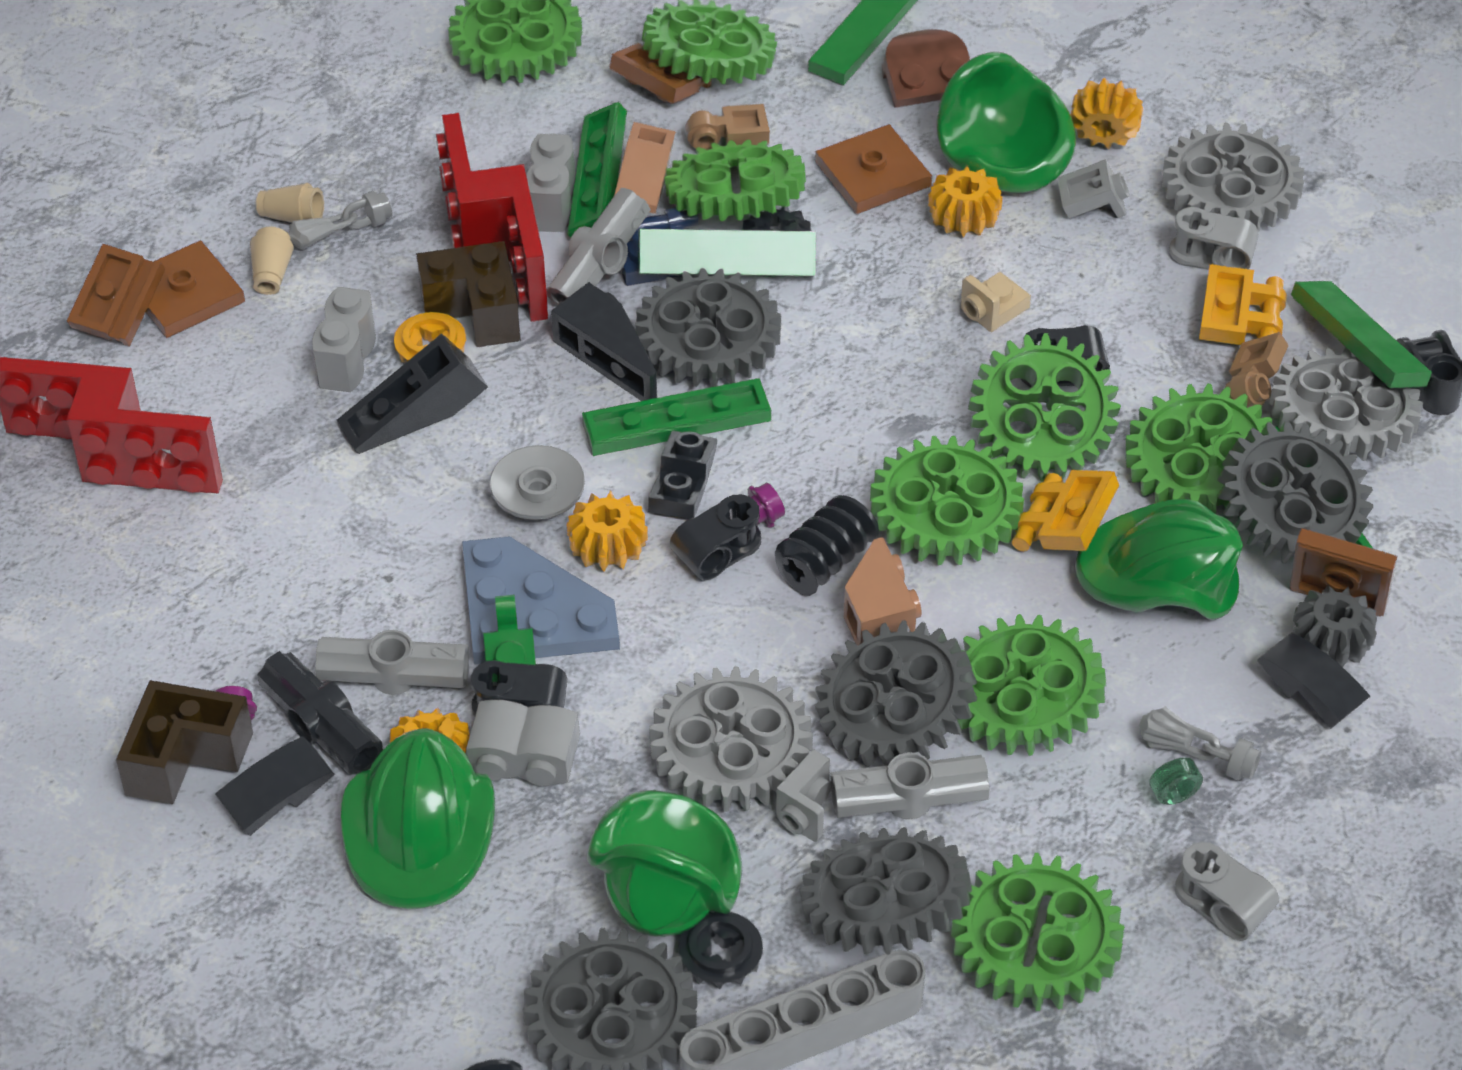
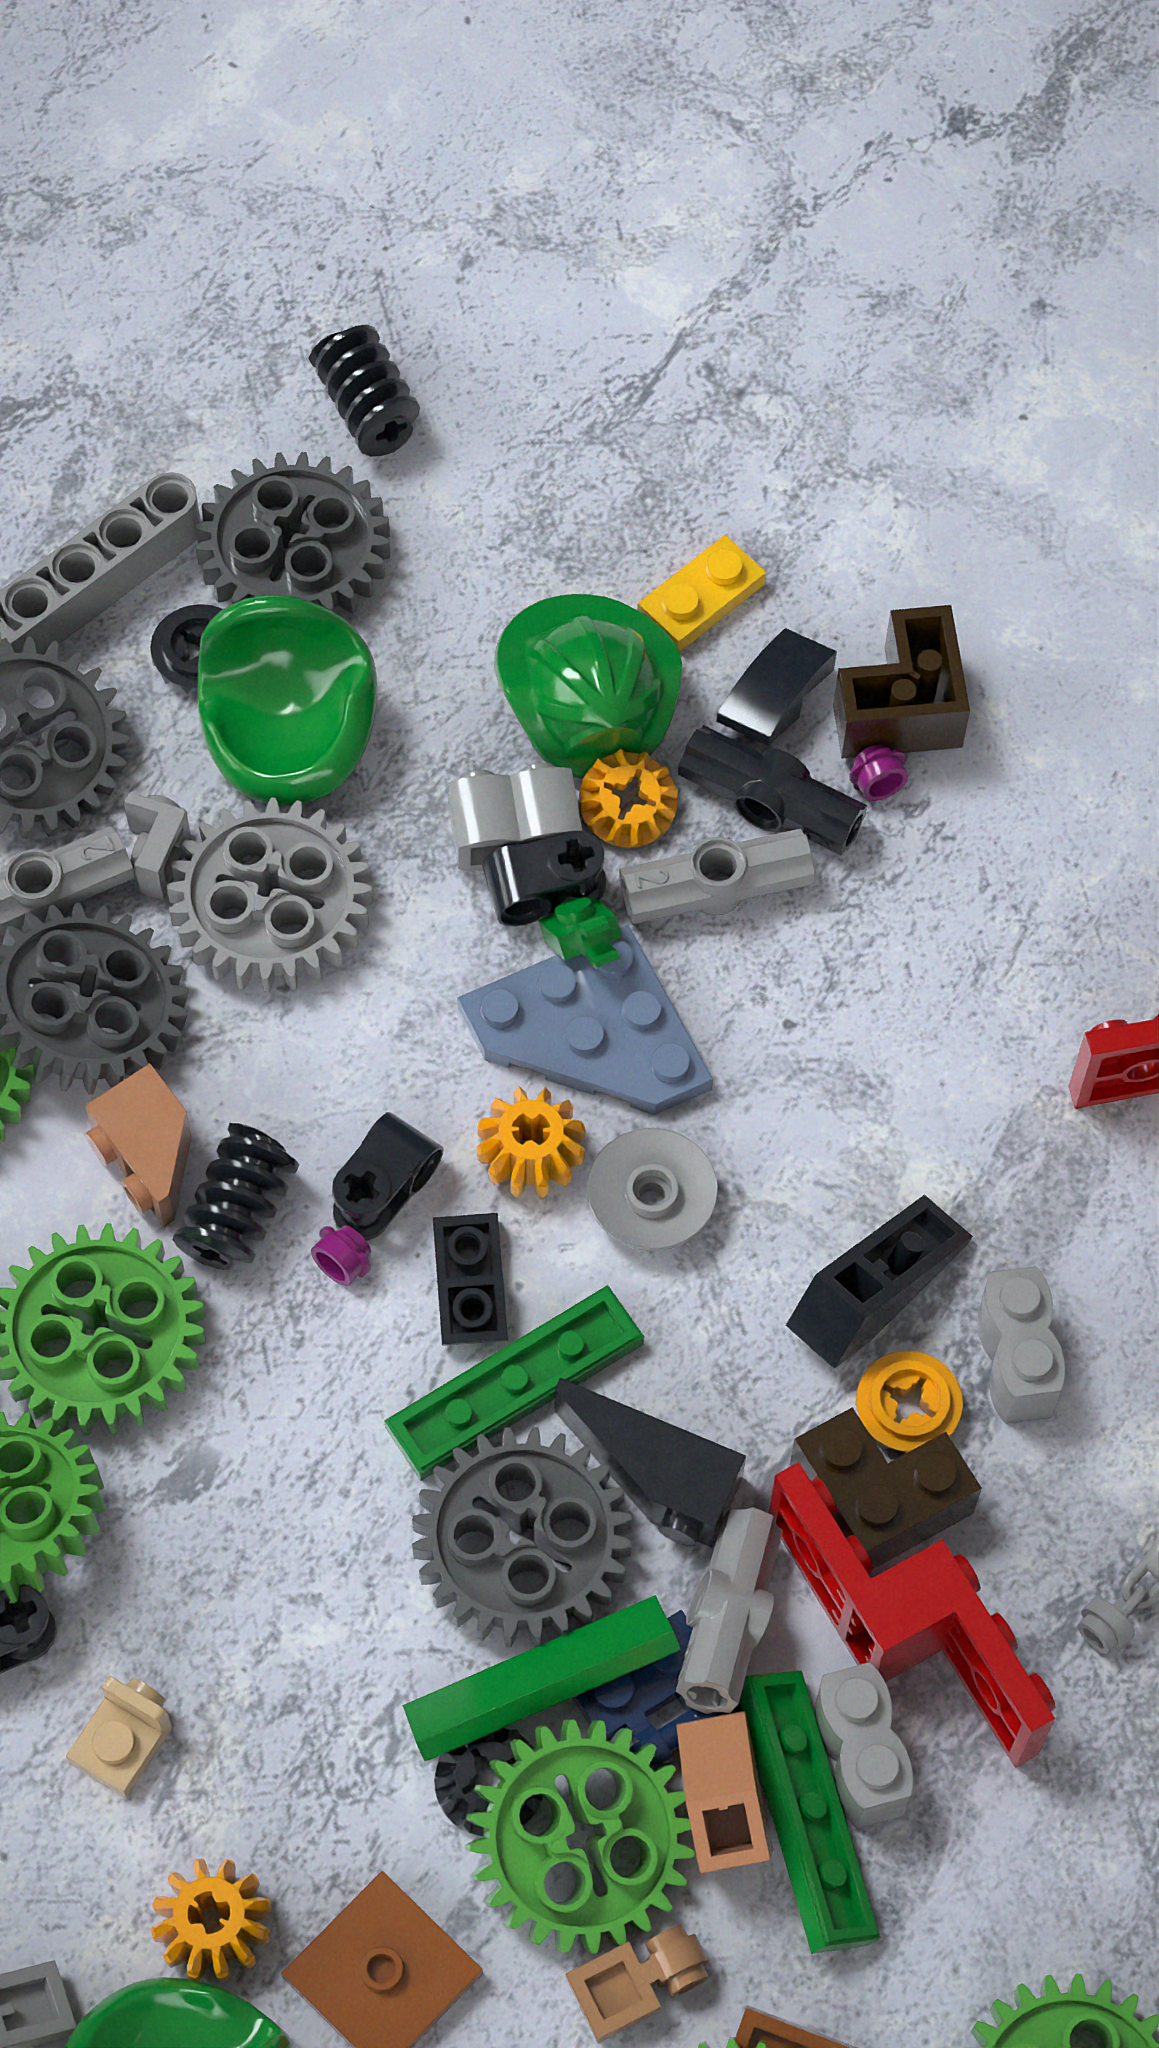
camera: 160 degrees right, 15 degrees up
none -> yellow plate [637,535,766,653]

